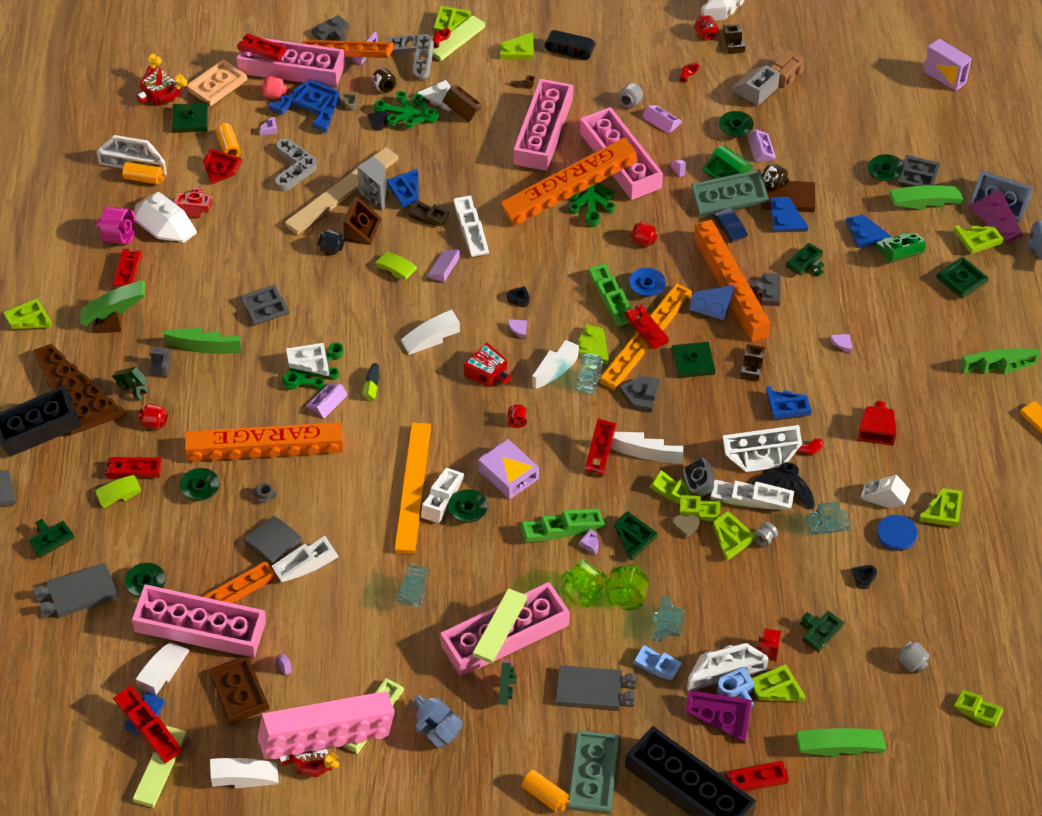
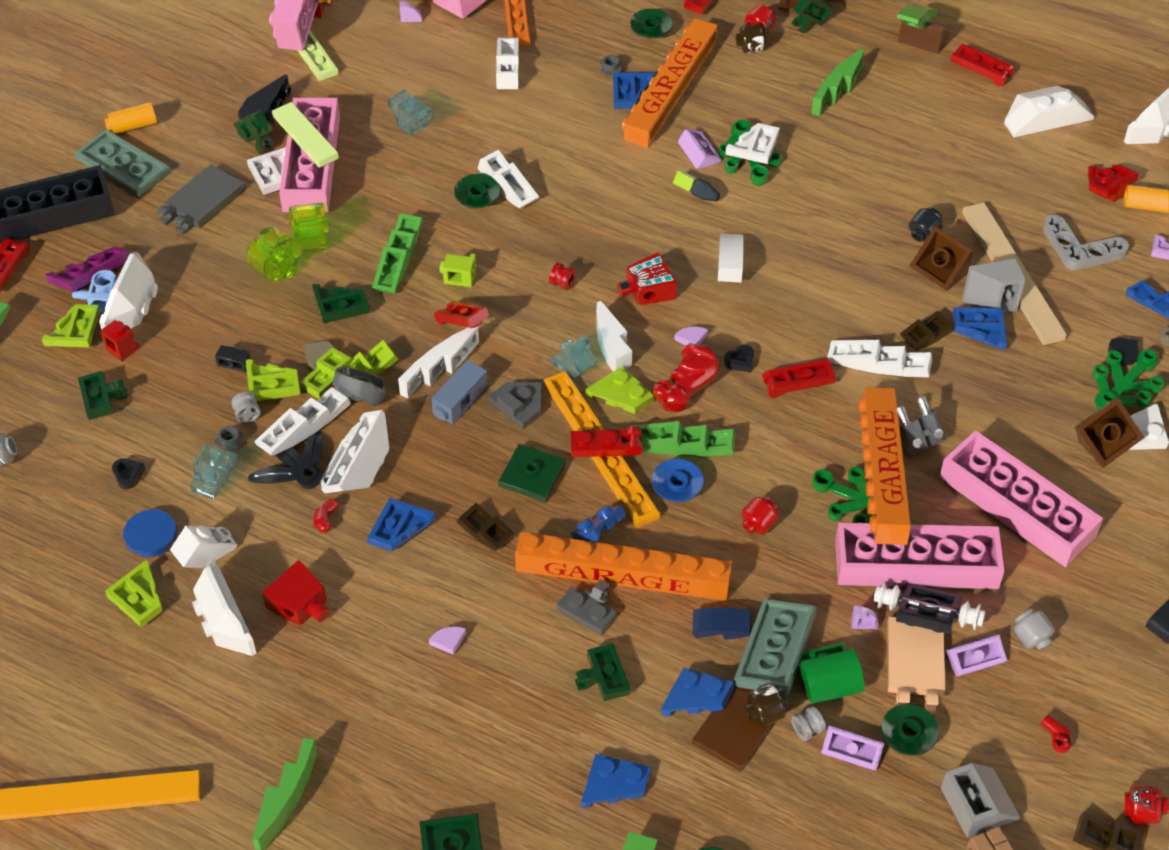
camera: 120 degrees right, 0 degrees up
dark pink brick [97,206,135,244] -> none
light orange brick [122,162,164,185] -> none
flat silver panel [149,347,172,378] -> none
red plate [174,187,212,218] -> none
dark grey slope [241,284,289,326] -> none
dark grey slope [244,516,302,564] -> none
lime slope [375,251,417,280] -> none
light orange tile [395,423,431,555] -> none
sand blue piece [413,695,463,748] -> none
lavender slope [428,249,460,283] -> none
lavender brick [479,439,539,500] -> none
reddish brown hand [511,75,535,89] -> none
lavender tile [579,529,599,555] -> none
light blue slope [633,645,682,680] -> none
clear light blue brick [653,596,685,642] -> none
green brick [876,233,926,264] -> none
none -> white wedge [192,557,257,656]
none -> dark grey plate [214,426,245,452]
none -> black piece [215,345,251,372]
none -> black slope [238,74,291,126]
none -> white wing [247,147,286,195]
none -> sand blue brick [431,360,488,425]
none -> lime brick [440,253,476,287]
none -> blue wing [613,72,655,109]
none -> red animal [653,343,721,412]
none -> dark brown head [736,24,767,53]
none -> red plate [762,359,836,398]
none -> light grey wheel [791,706,826,742]
none -> black plate [874,582,985,634]
none -> light nougat tile [887,617,945,714]
none -> dark grey piece [896,396,946,455]

